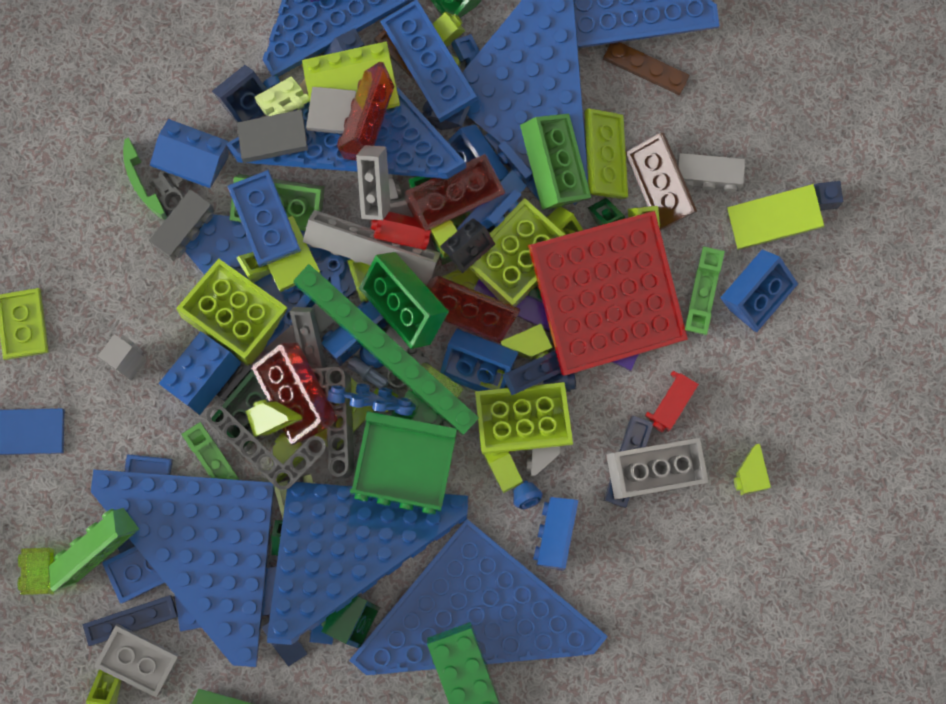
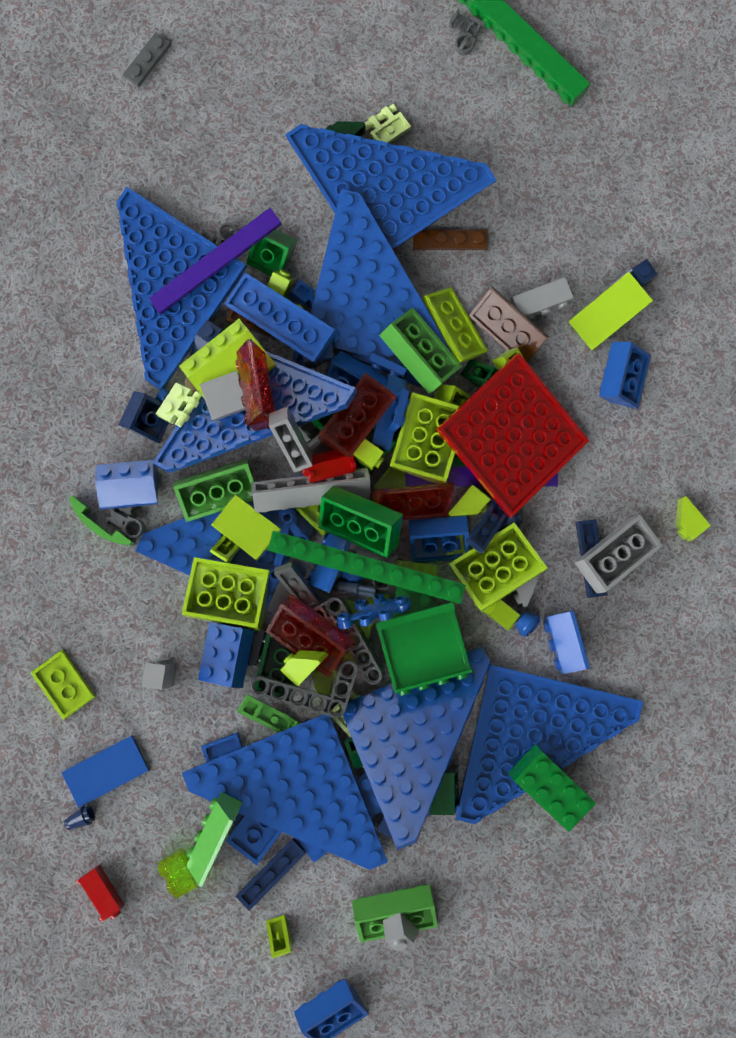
camera: 25 degrees left, 5 degrees up
light grey plate [94,624,179,697] -> none
dark grey brick [149,189,215,261] -> none
blue tile [227,170,301,267] -> none
dark grey tile [237,110,308,163] -> none
black bracket [440,218,496,273] -> none
red brick [645,371,699,432] -> none
bright green slope [685,246,725,335] -> none

